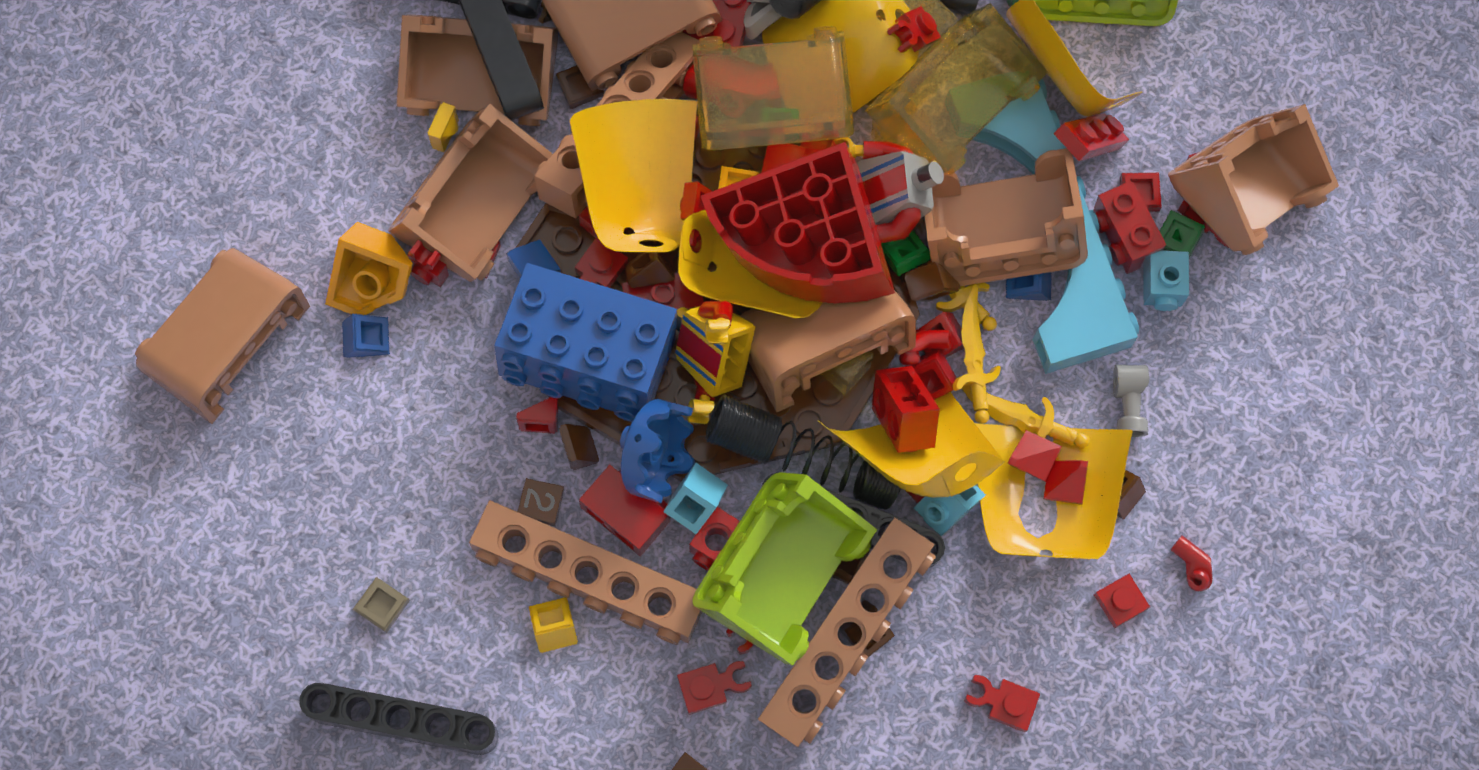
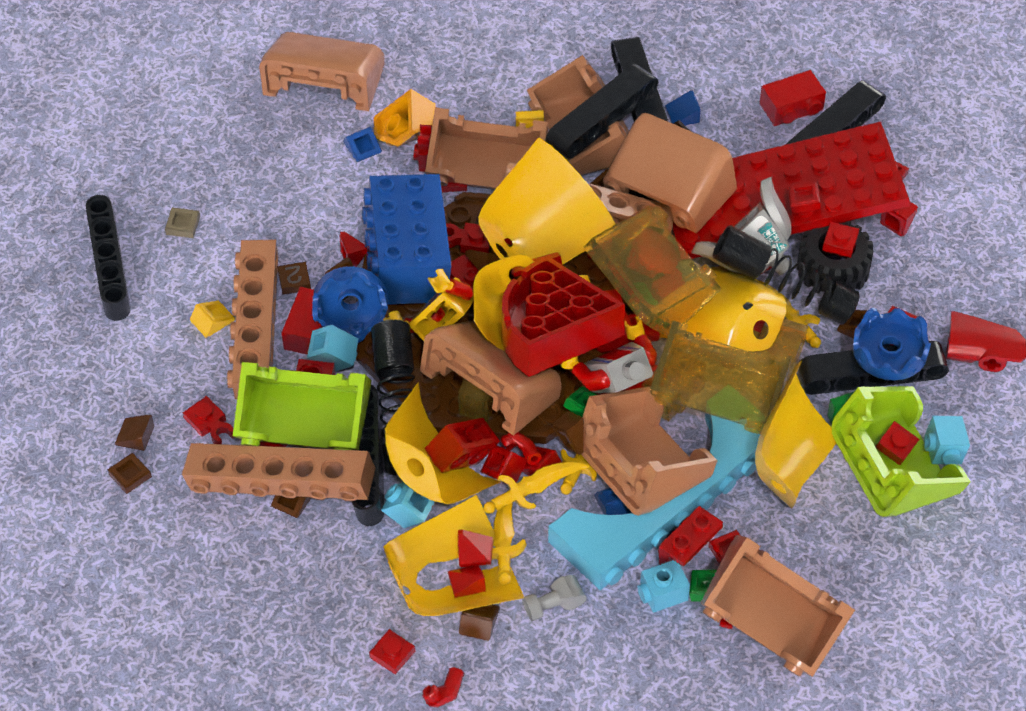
camera: 70 degrees right, 20 degrees down
blue slope [506,239,561,278] -> none
red plate [887,6,941,53] -> none
red plate [964,675,1040,732] -> none
red plate [1053,113,1129,161] -> none

